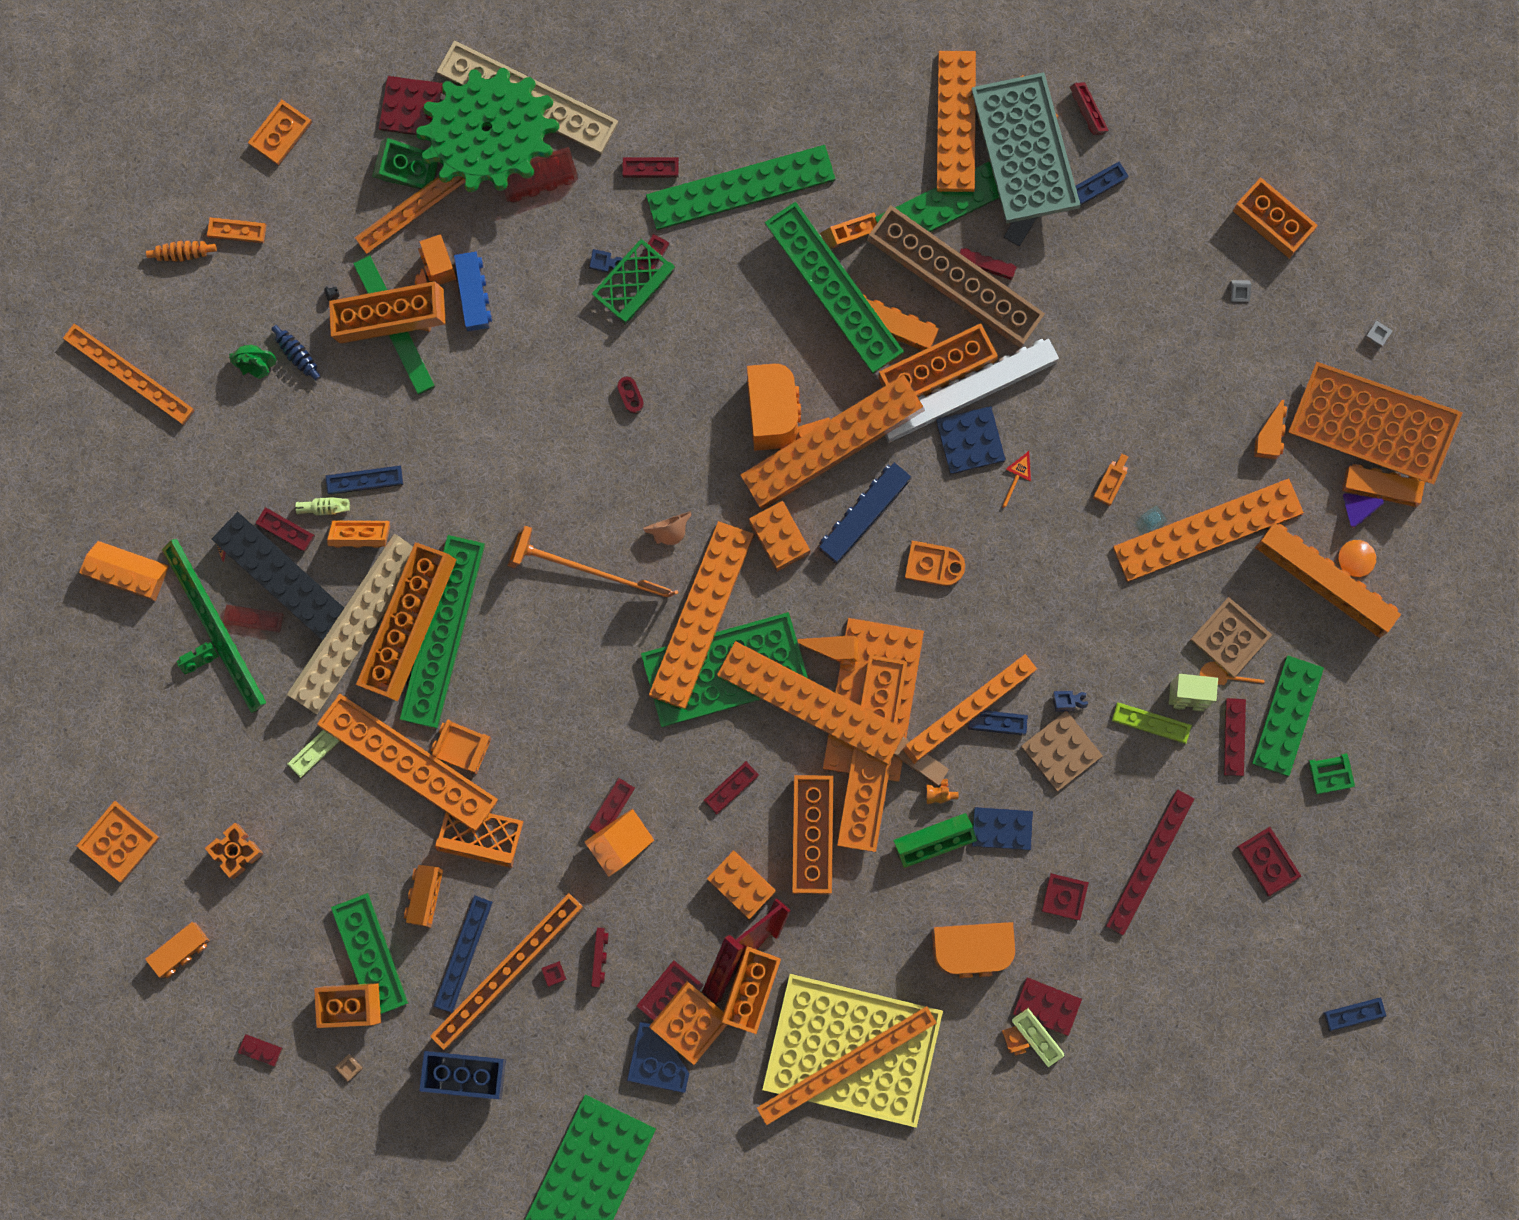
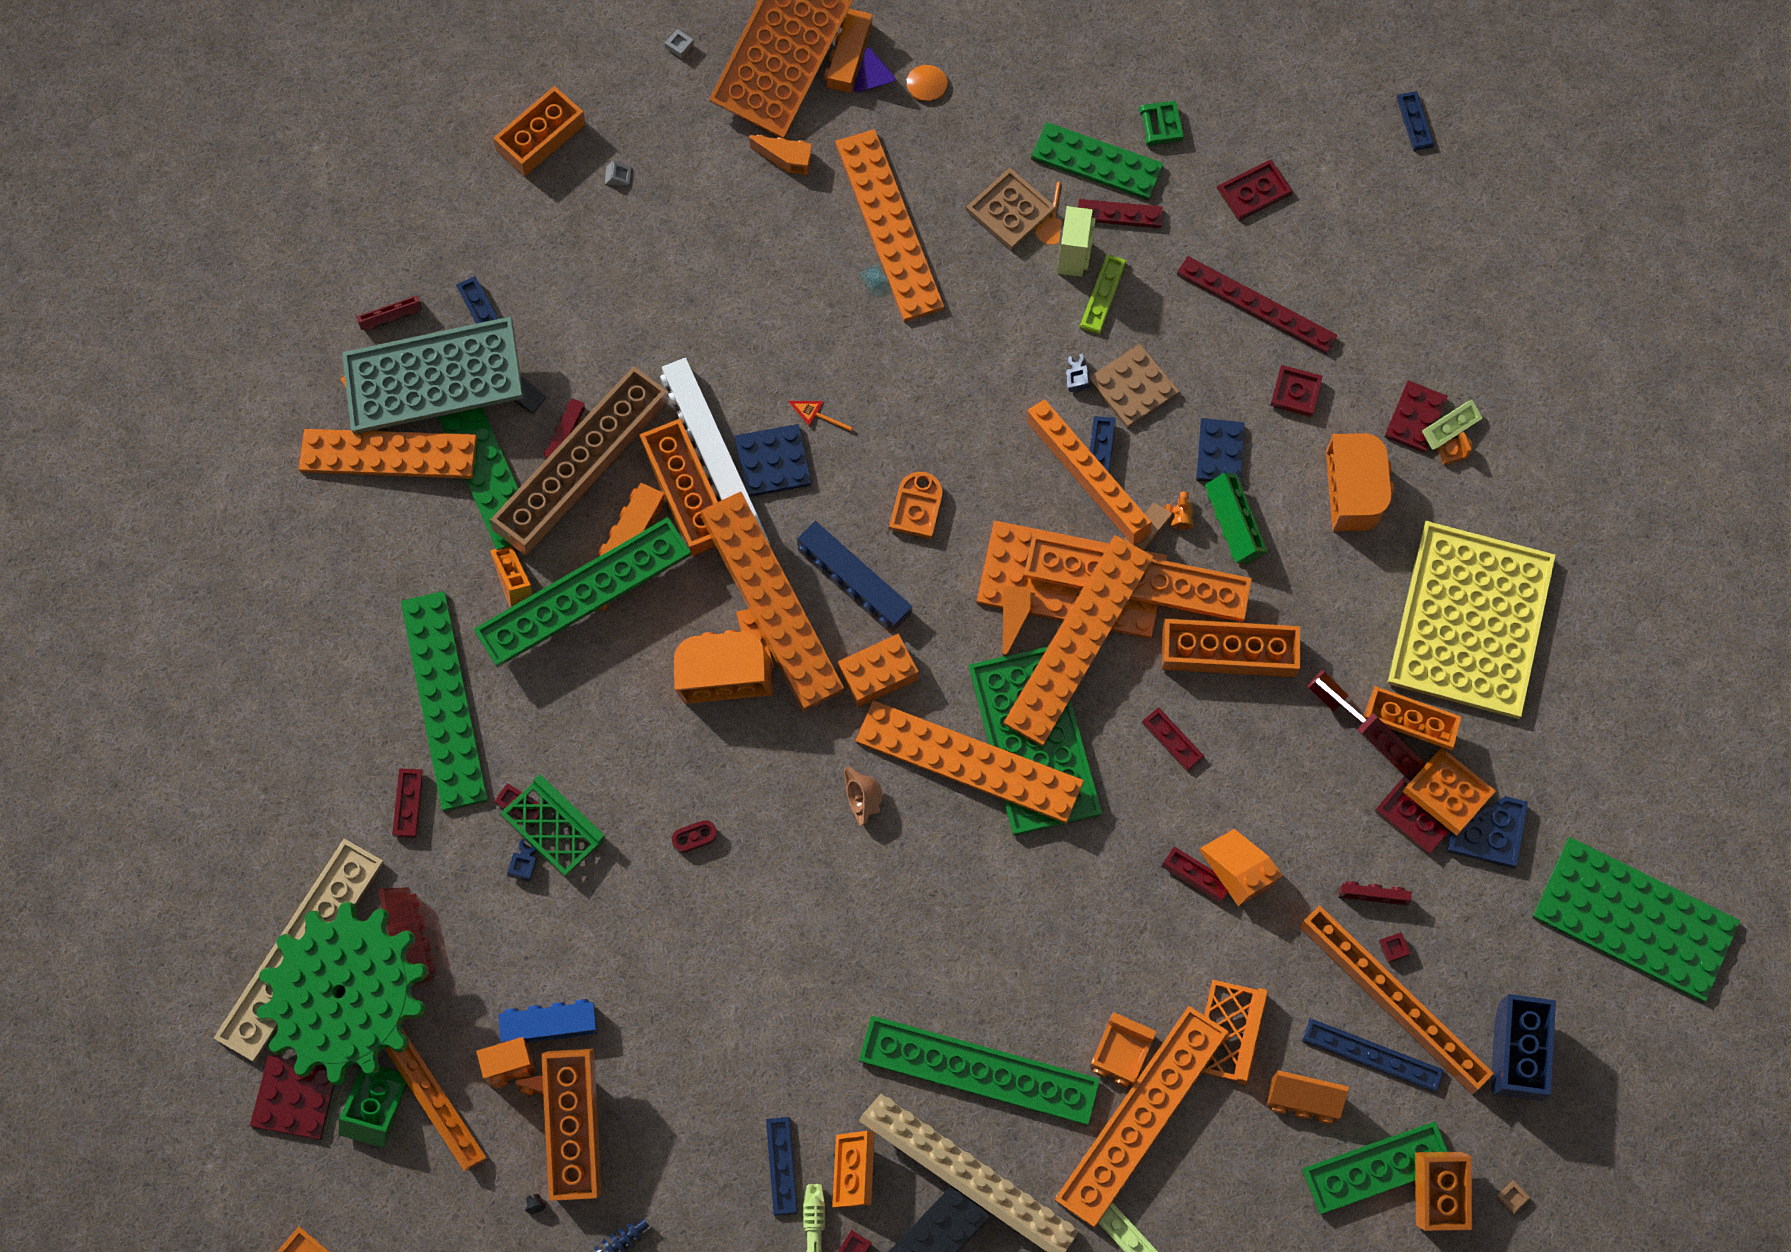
camera: 90 degrees left, 10 degrees down
green tile [353,255,435,395] -> none
orange brick [356,542,457,702] -> none
orange piece [507,526,678,597] -> none
orange brick [707,850,776,920] -> none
orange plate [757,1006,937,1125] -> none
orange hinge [1093,454,1128,507] -> none
orange brick [1255,523,1401,638] -> none

